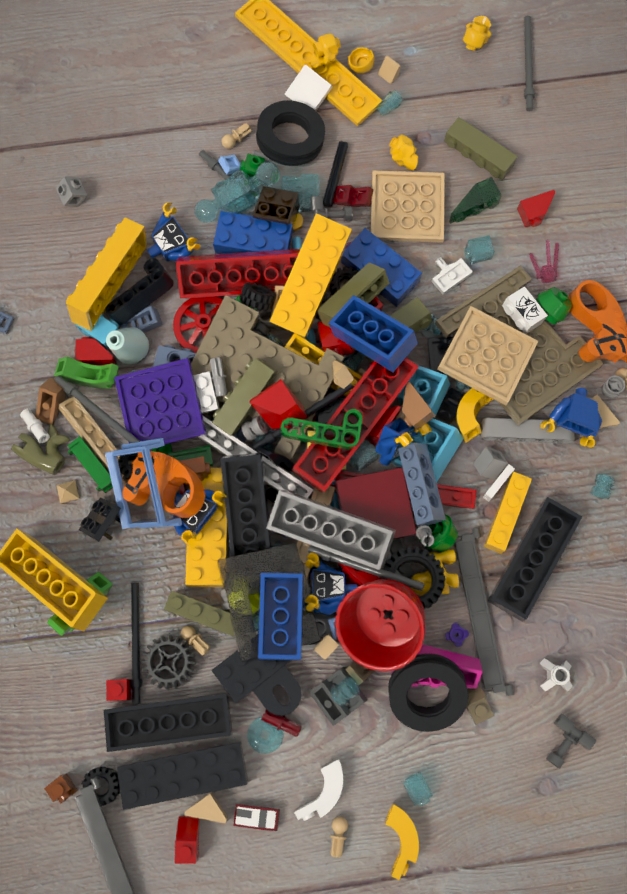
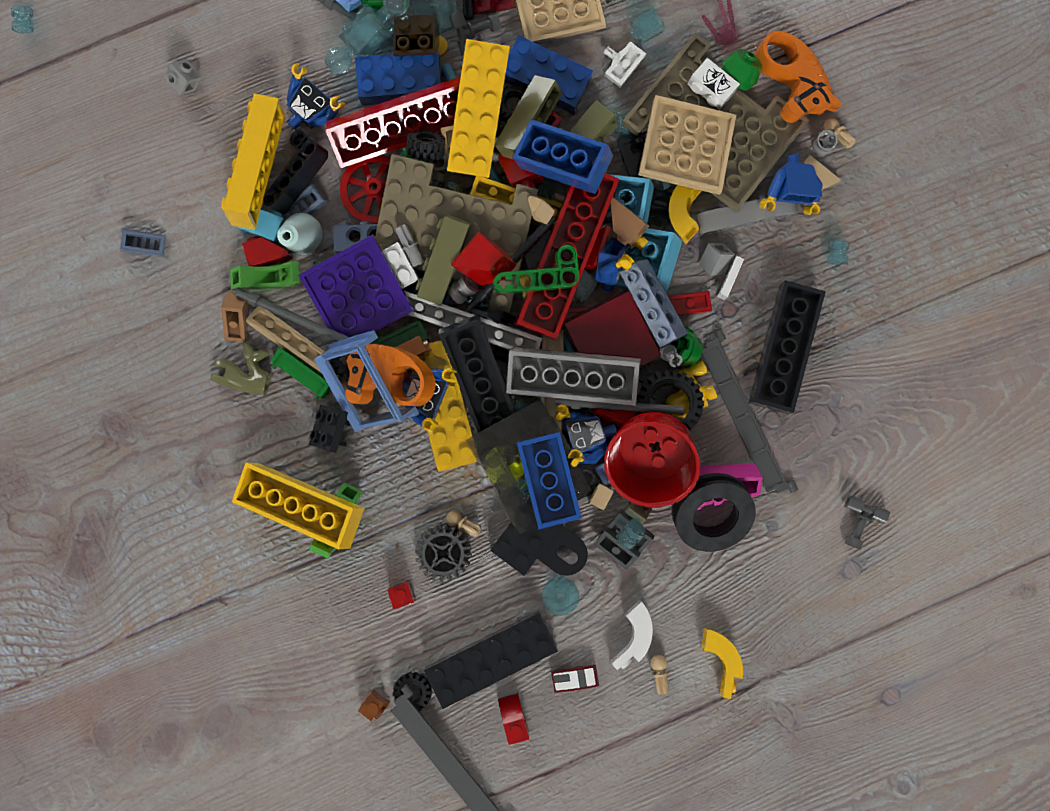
camera: 20 degrees left, 10 degrees up
white pin [20,409,50,443] -> none
tan slope [57,480,80,504] -> none
black brick [103,693,233,752] -> none
black bar [130,583,142,704] -> none
olive brick [164,590,247,639] -> none
tan slope [185,792,228,824] -> none
dark red axle [261,709,302,737] -> none
clear light blue brick [401,772,433,807] -> none
dark purple plate [445,623,469,647] -> none
dark tan slope [466,684,494,725] -> none
yellow brick [483,472,532,554] -> none
white rock [539,658,573,692] -> none

